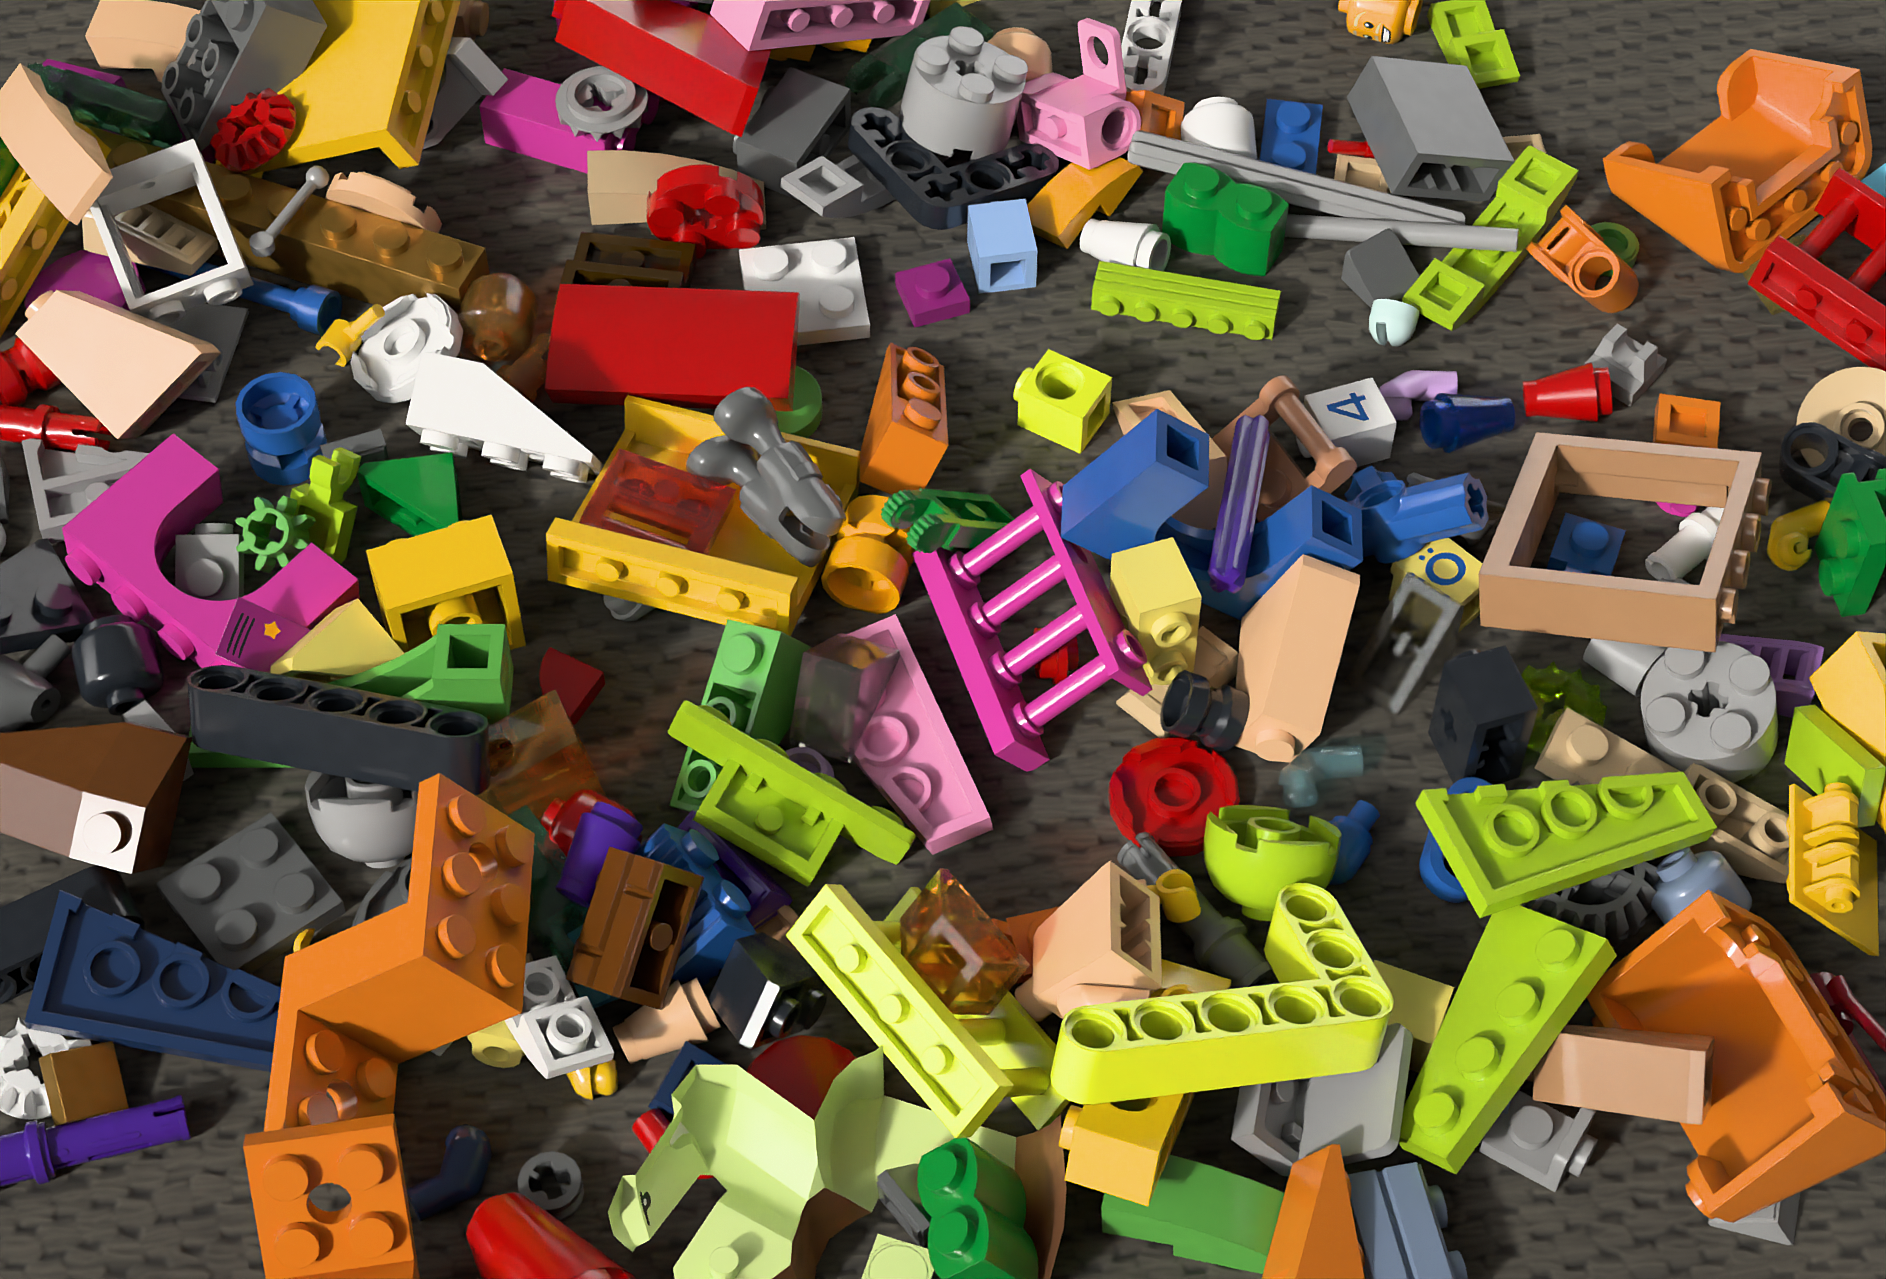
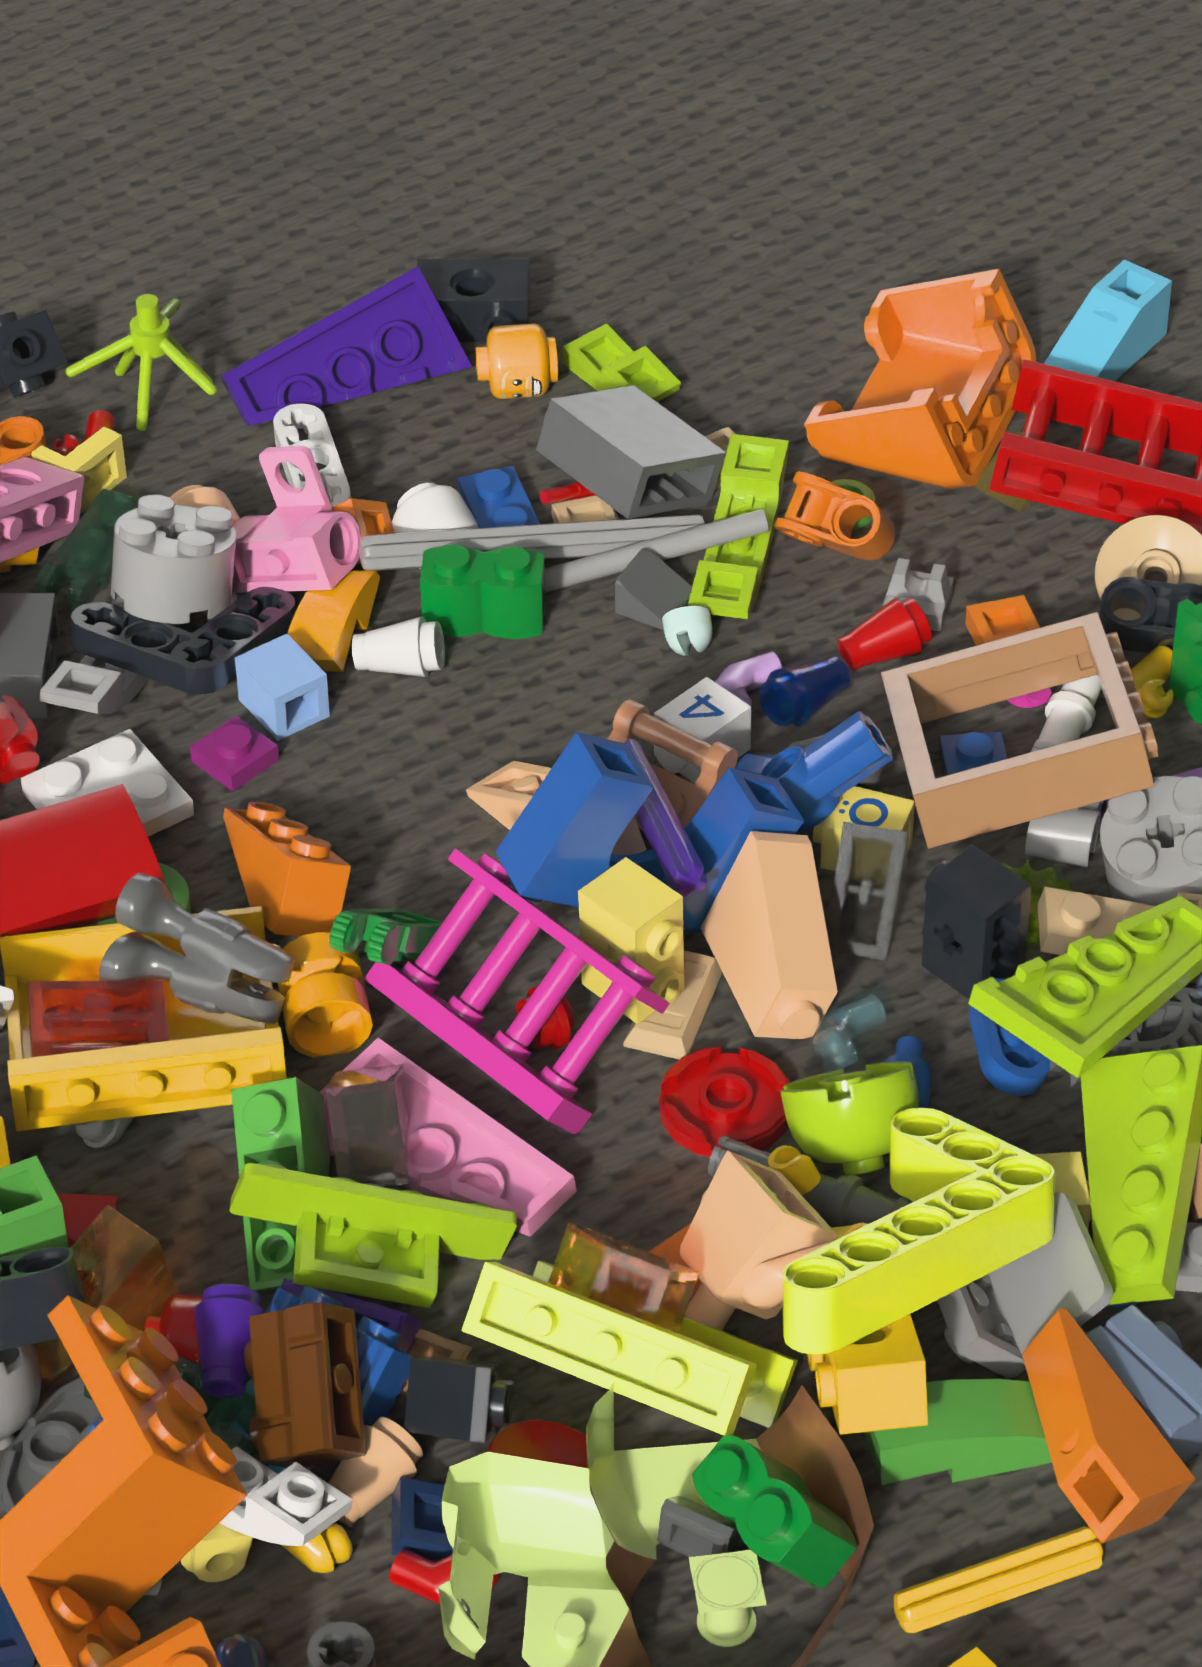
camera: 25 degrees left, 10 degrees down
neon yellow brick [1013,349,1112,454] -> none
lime piece [1091,261,1281,340] -> none
black wheel [1160,670,1249,752] -> none

